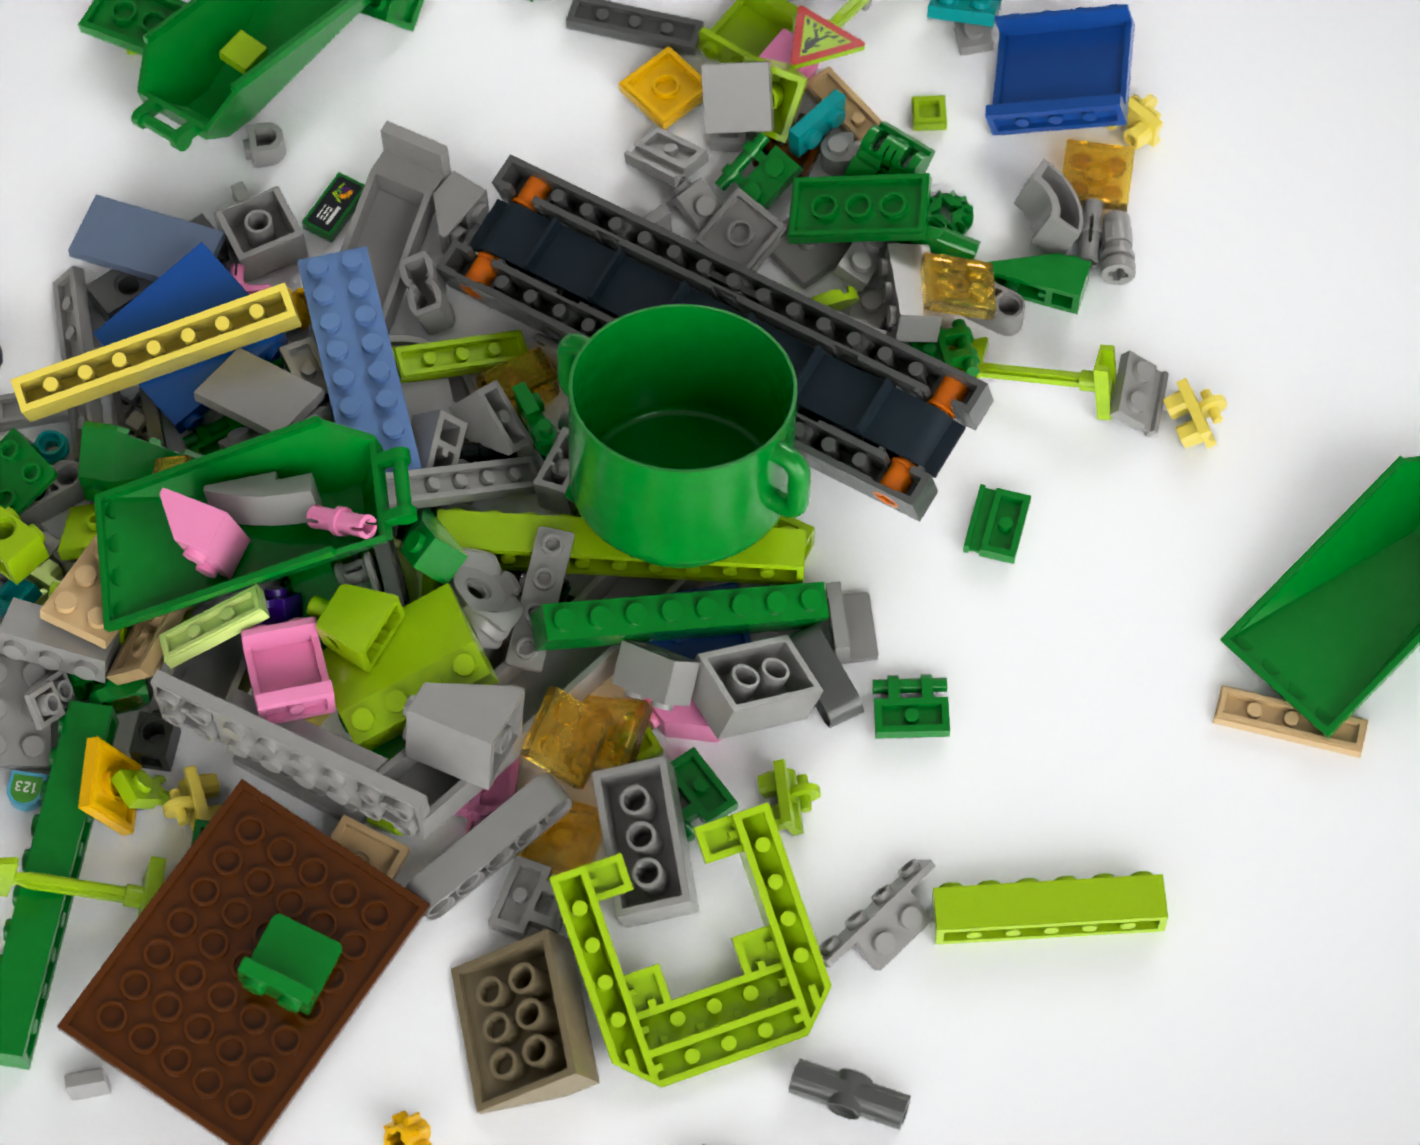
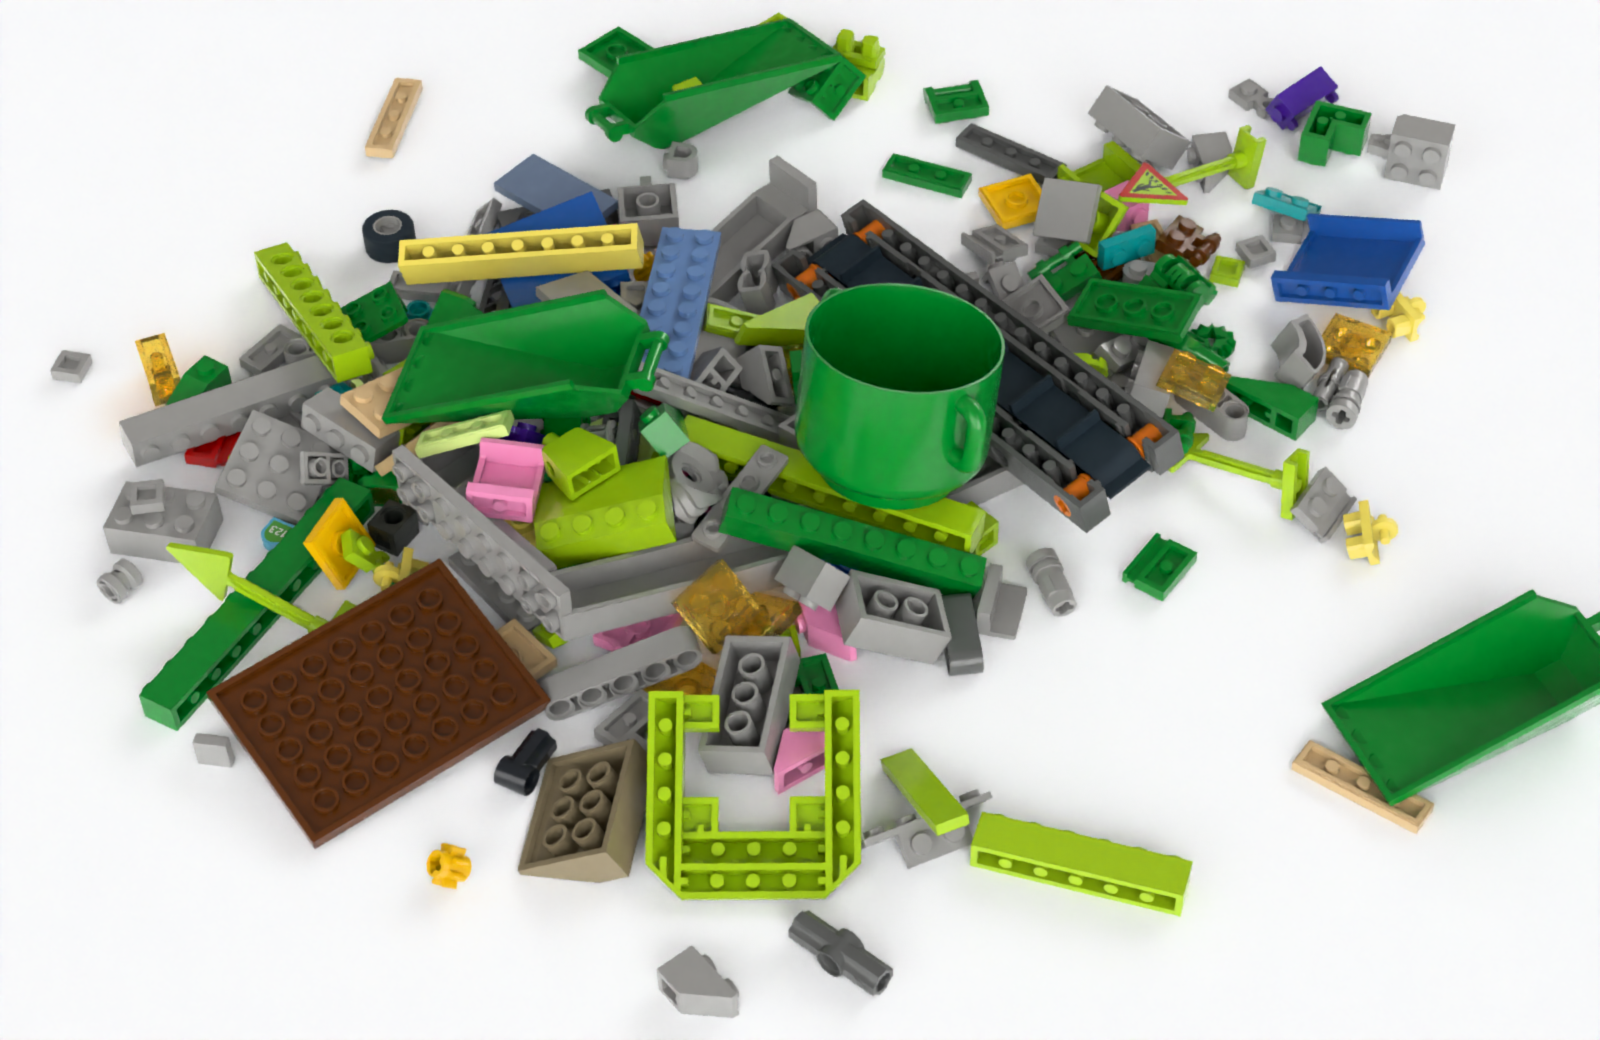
camera: 20 degrees right, 15 degrees down
bright pink slope [160,488,251,579] -> none
light grey slope [203,471,322,526] -> none
green bracket [237,914,342,1015] -> none
tile [302,172,365,243] -> none
bright pink pin [306,505,377,539] -> none
light grey slope [402,683,525,790] -> none
lime hips [757,758,821,836] -> none
green plate [872,674,950,739] -> none
none -> black piece [494,728,557,797]
none -> lime slope [734,292,819,347]
none -> bright pink slope [774,725,825,795]
none -> lime tile [880,748,970,836]
none -> green tile [882,153,972,198]
none -> light grey axle [1026,548,1077,617]
none -> reddish brown plate [1155,215,1222,268]
none -> light grey plate [1235,234,1277,269]

